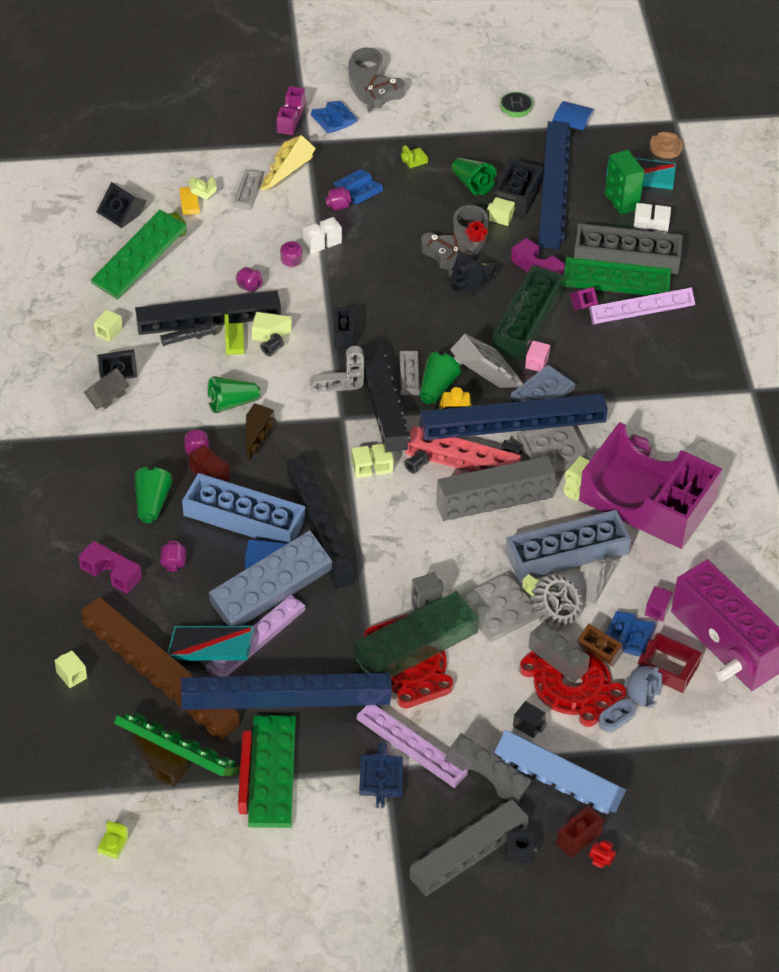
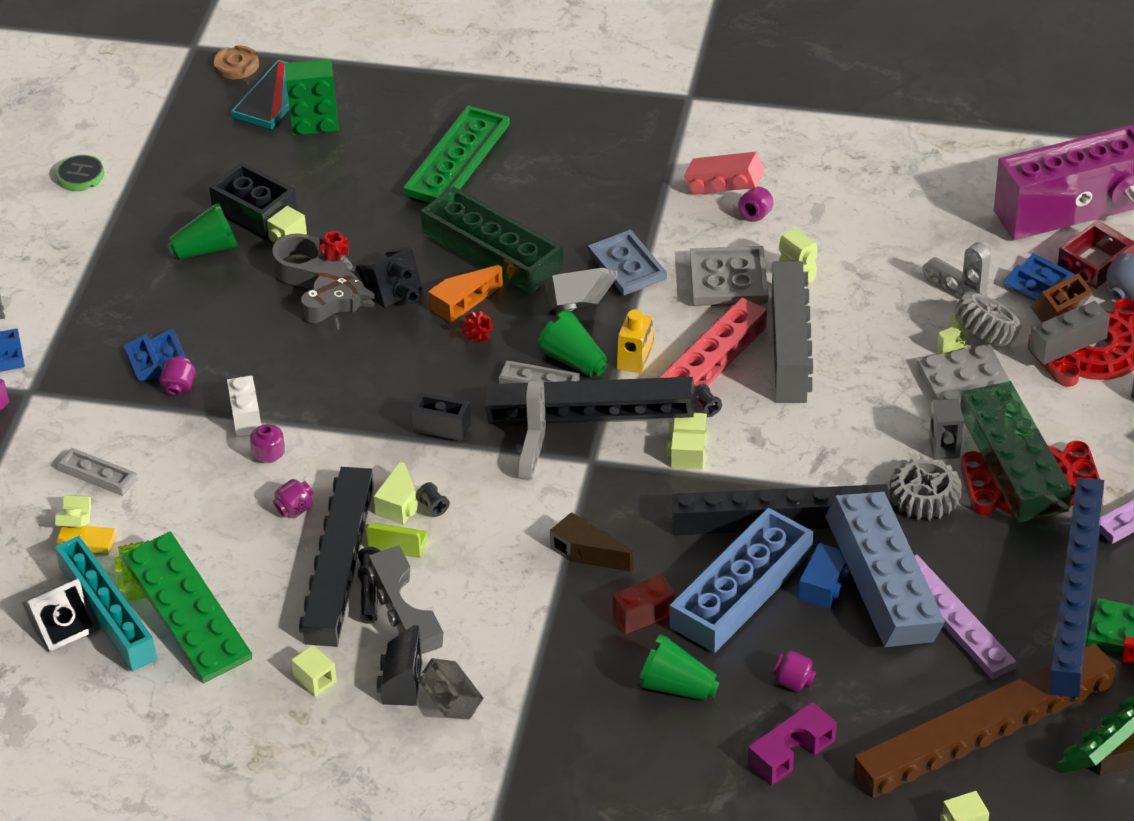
camera: 70 degrees left, 5 degrees down
tile [167,626,254,660] -> none
magenta head [184,429,209,458] -> none
green cone [207,376,261,413] -> none
light yellow wedge [260,135,315,191] -> none
lime bracket [401,145,428,168] -> none
dark blue brick [419,394,608,440] -> none
black bush [501,439,523,455] -> none
sand blue brick [505,510,631,581] -> none
magenta arch [511,238,565,287] -> none
bright pink brick [525,341,550,371] -> none
dark blue brick [539,121,570,249] -> none
blue slope [552,101,594,130] -> none
magenta brick [569,287,598,311] -> none
dark grey brick [574,224,683,274] -> none
magenta piece [579,422,723,549] -> none
lavender plate [589,288,695,325] -> none
white piece [633,203,671,233] -> none
magenta brick [645,586,673,622] -> none
none -> teal brick [55,535,157,672]
none -> dark grey arch [366,545,444,654]
none -> orange slope [428,265,503,323]
none -> red gear [461,311,493,343]
none -> coral brick [684,151,765,195]
none -> light grey gear [889,457,962,521]

